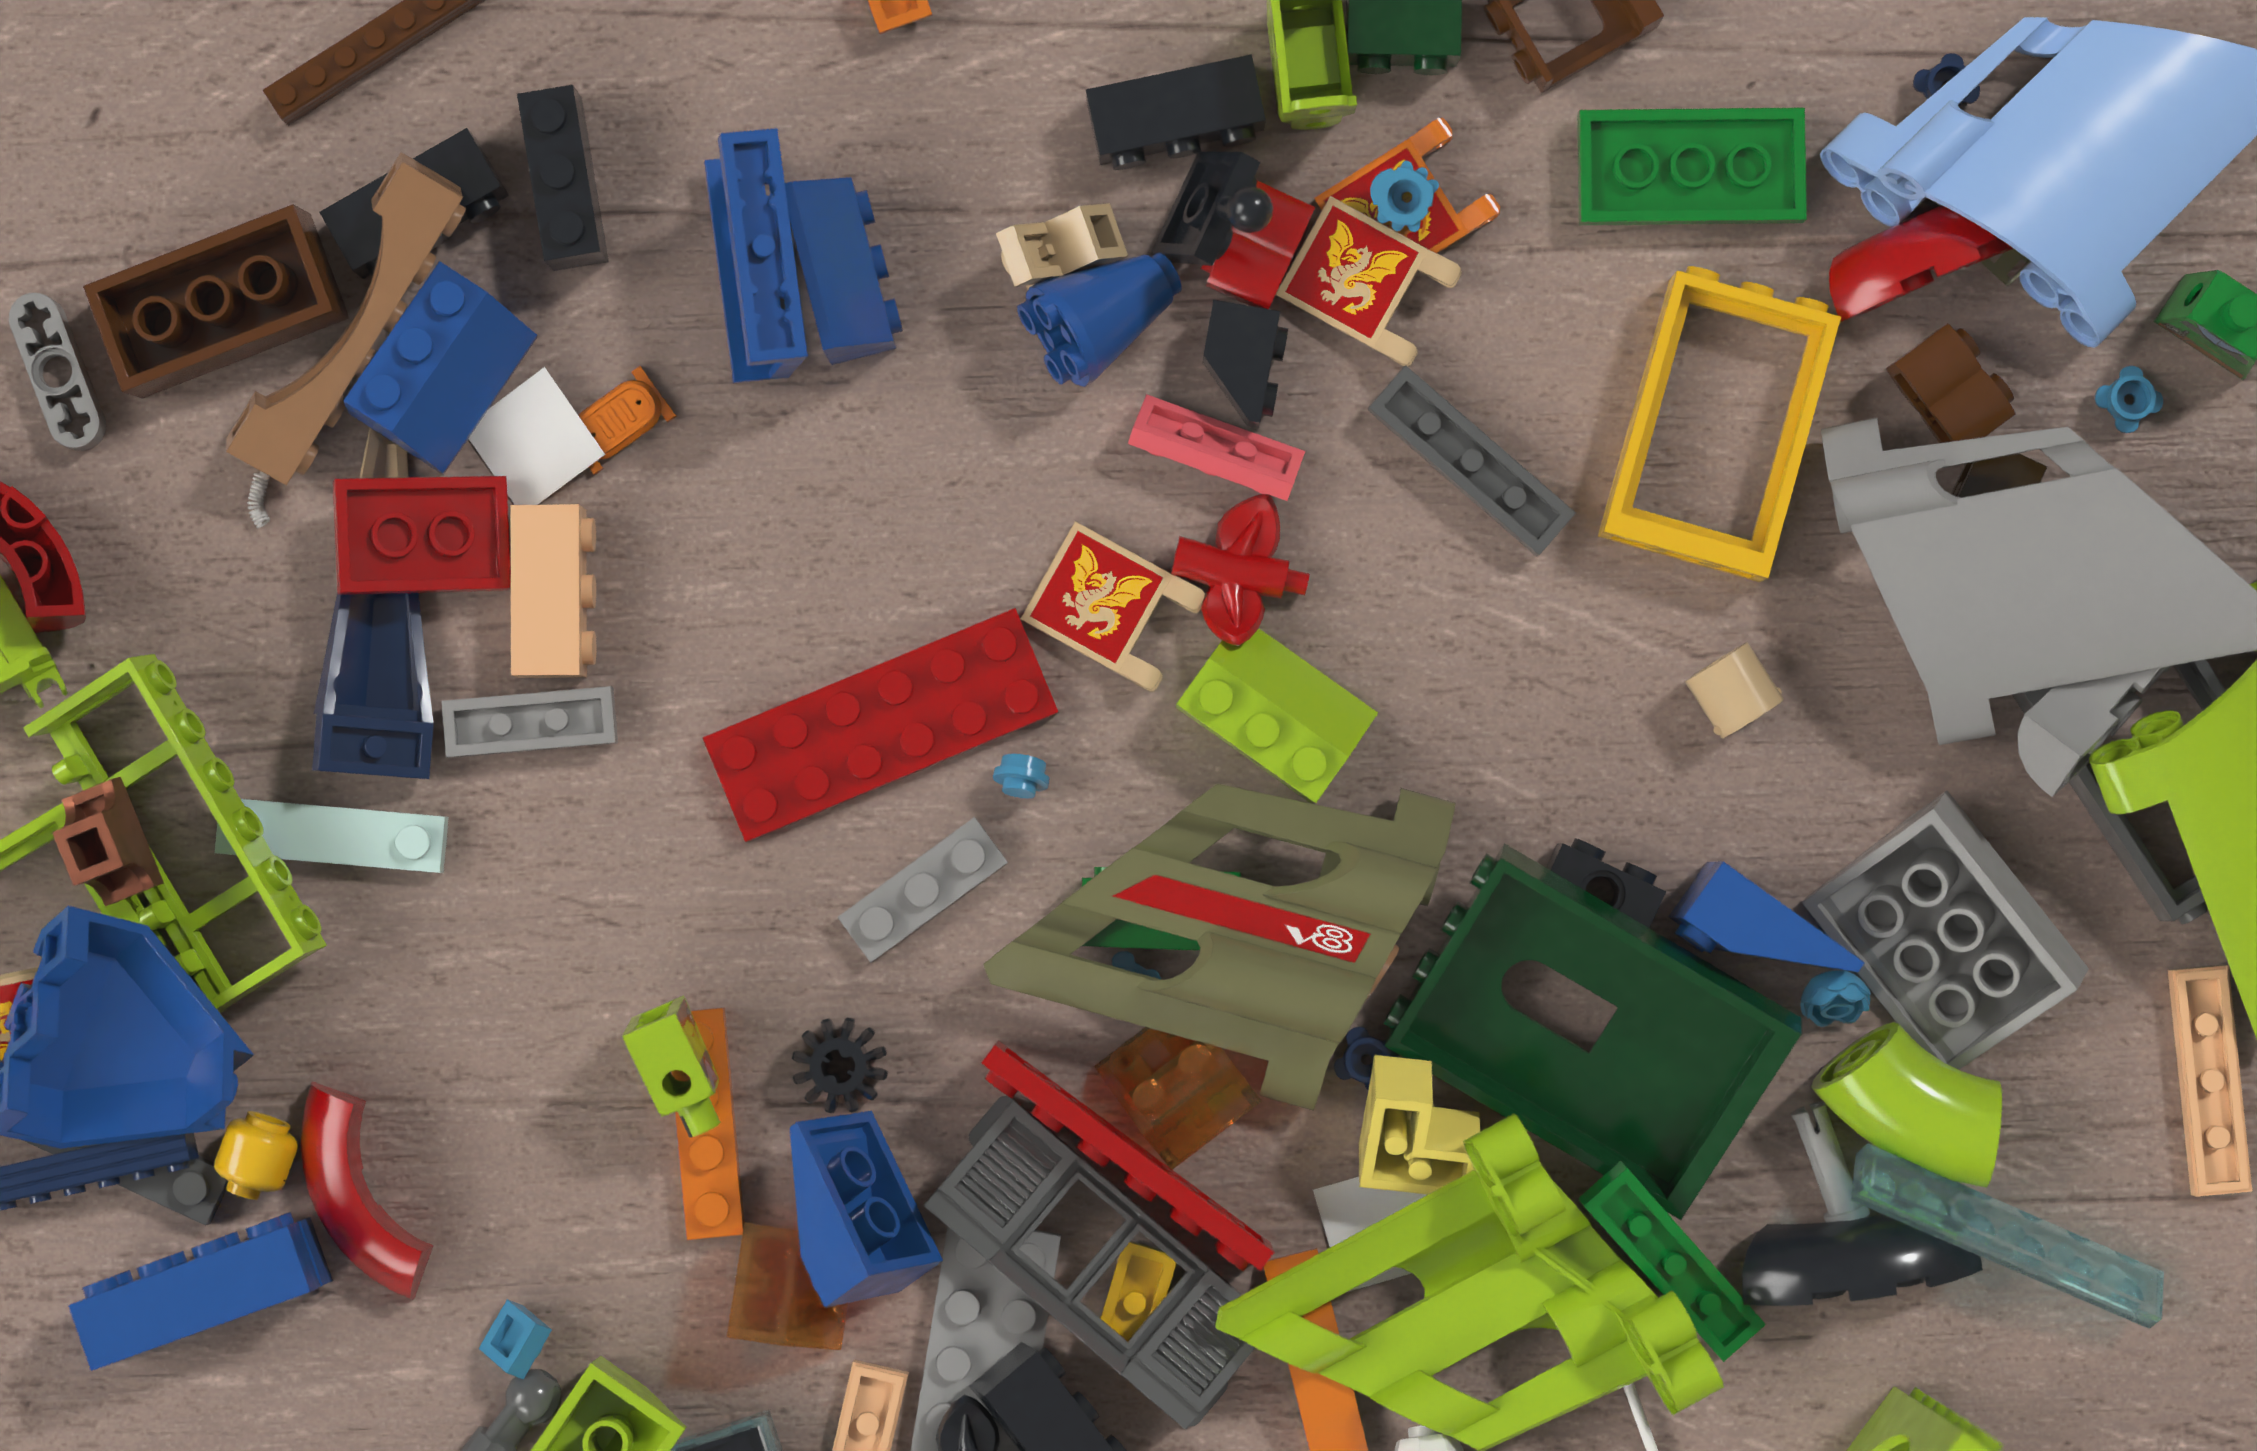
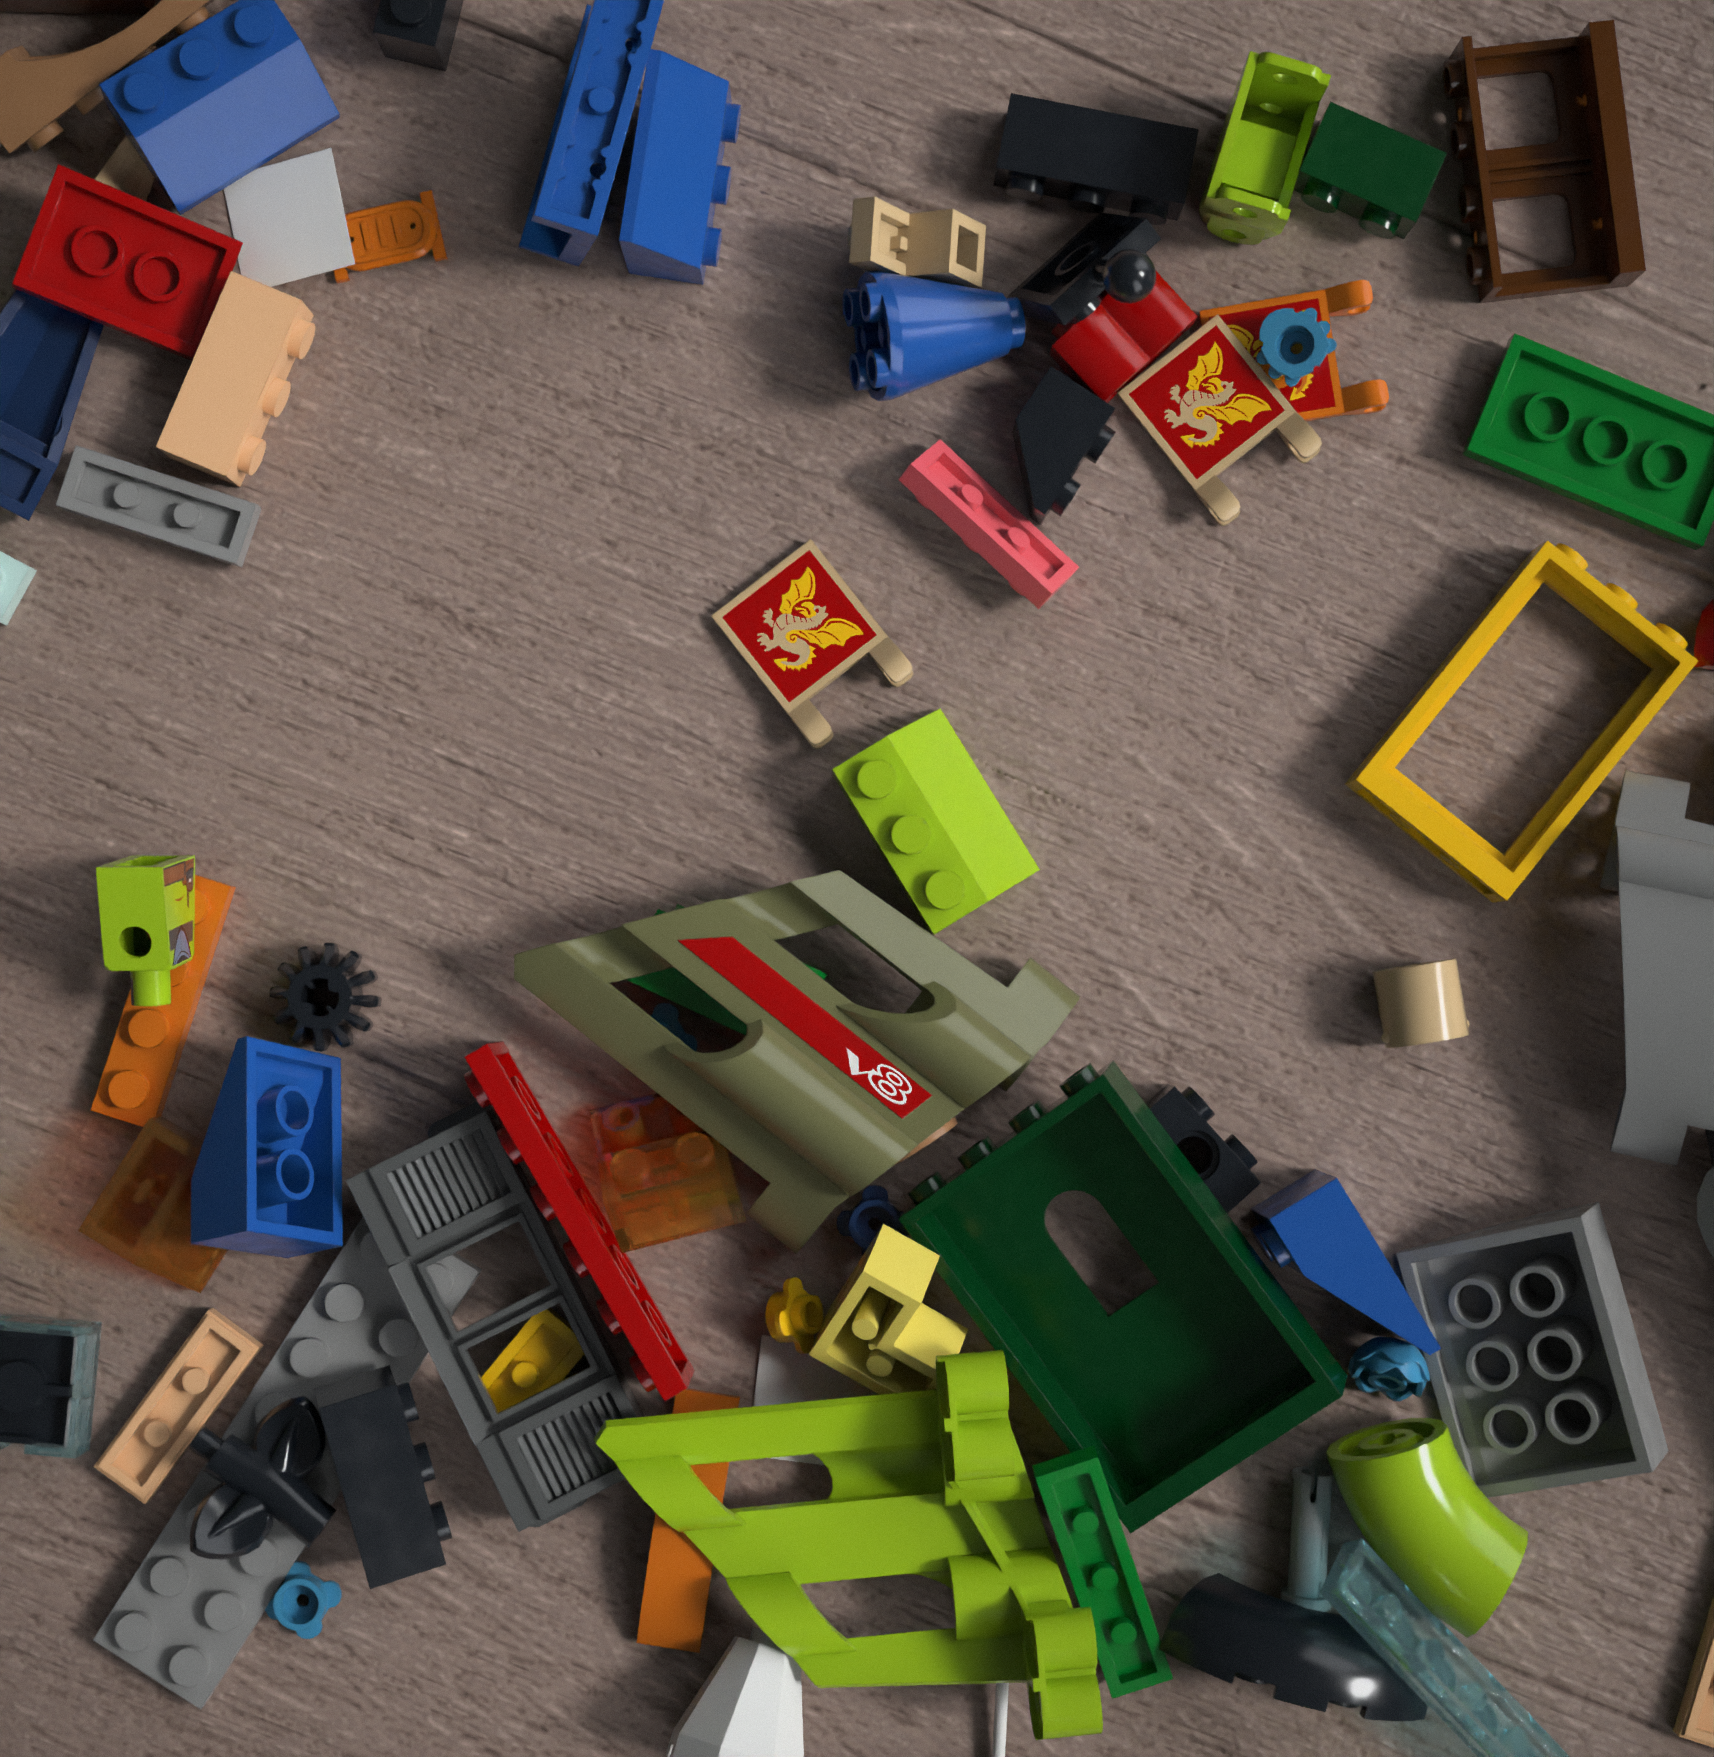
camera: 20 degrees right, 0 degrees up
red plate [703,608,1059,842] -> none
light grey plate [838,817,1008,963] -> none
dark azure plate [993,754,1050,799] -> none
red plant [1171,494,1310,646] -> none
dark grey plate [1367,365,1576,557] -> none
none -> yellow plate [765,1277,823,1354]

